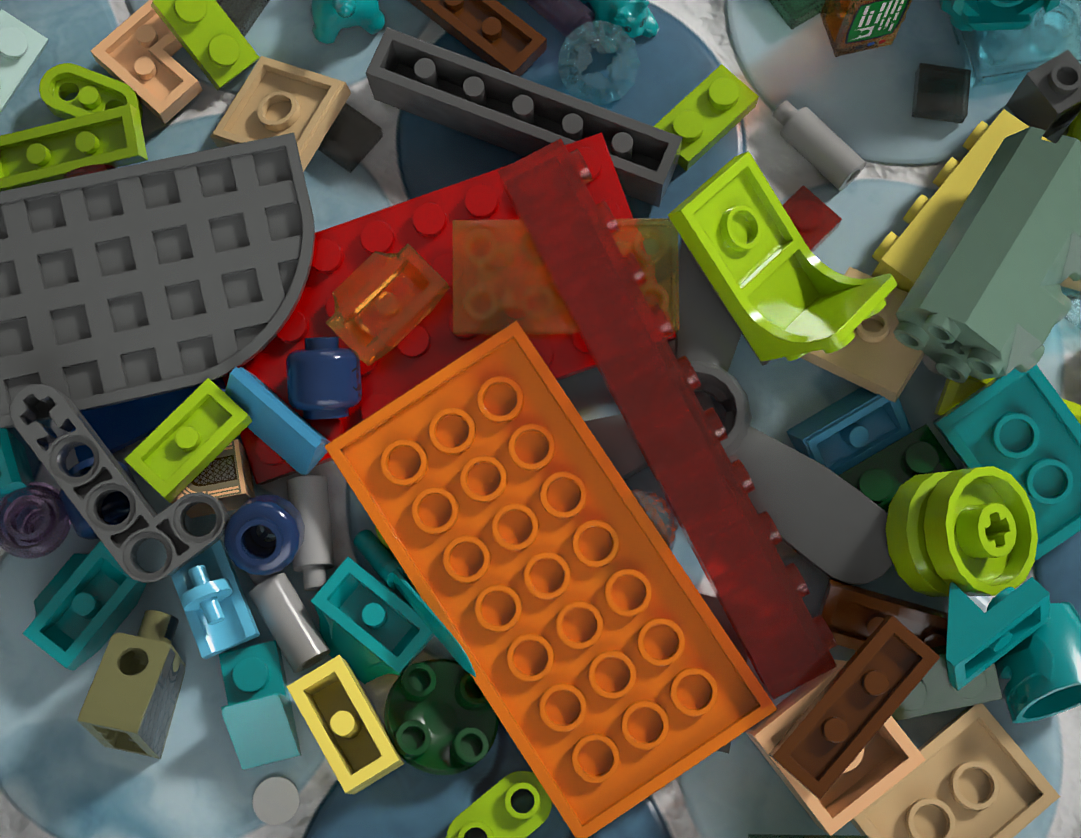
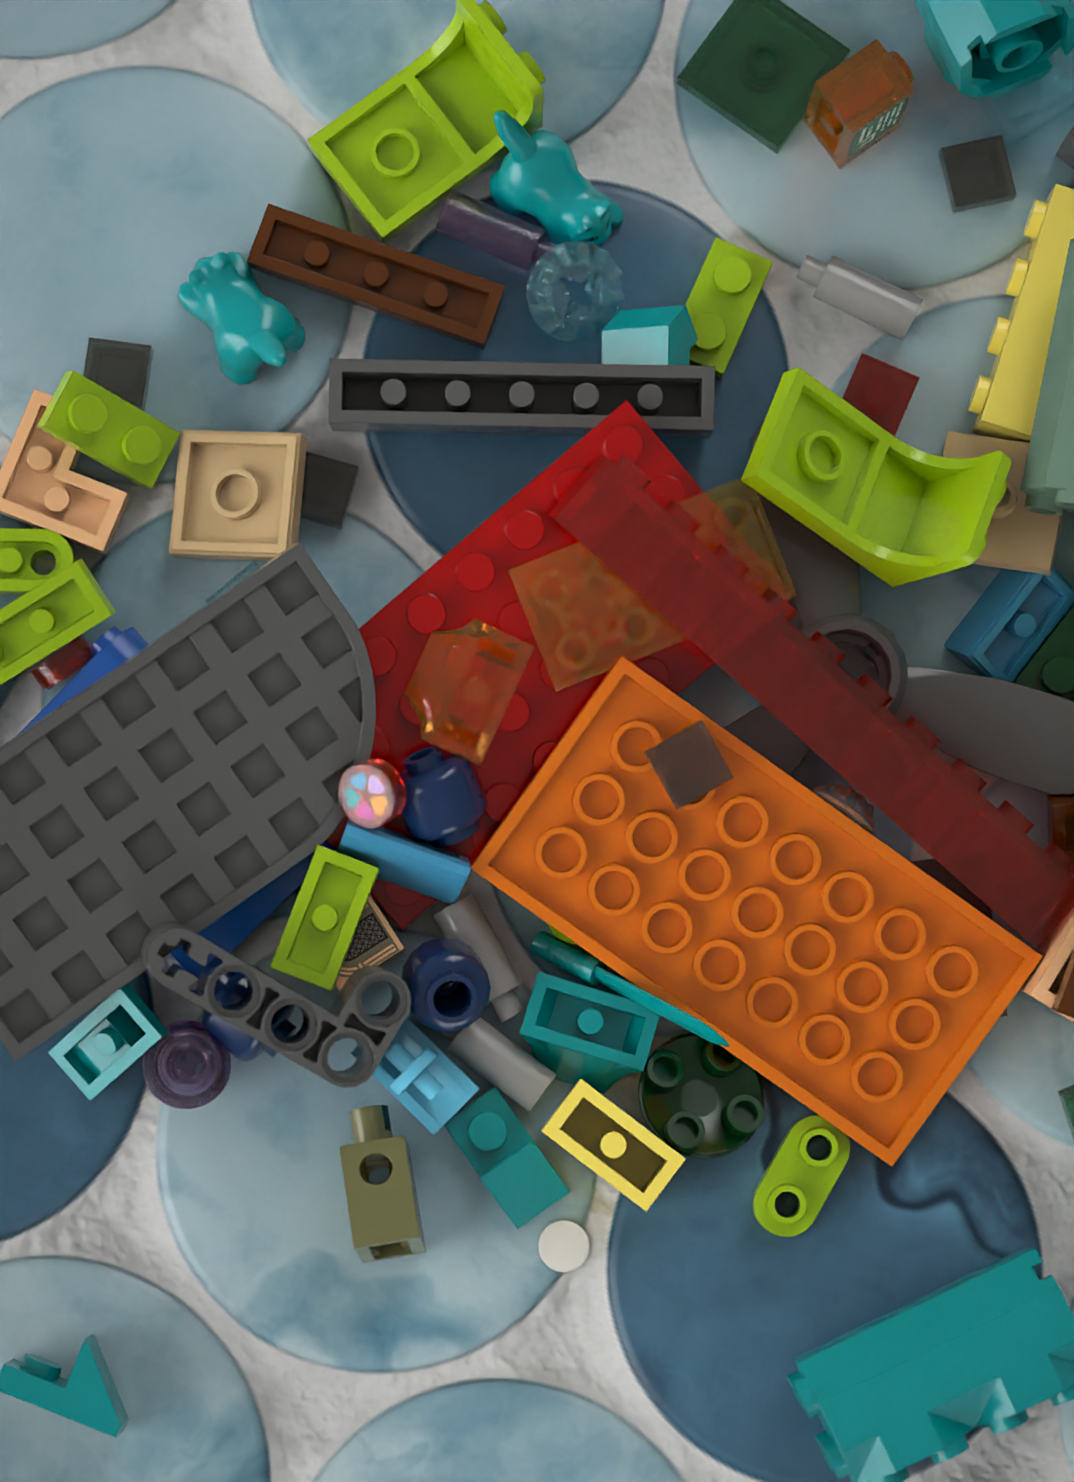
camera: 25 degrees left, 10 degrees up
teal slope [22,541,148,671] -> none
none -> clear red tile [338,759,406,828]
none -> teal piece [602,305,698,365]
none -> clear smoke tile [643,719,734,809]

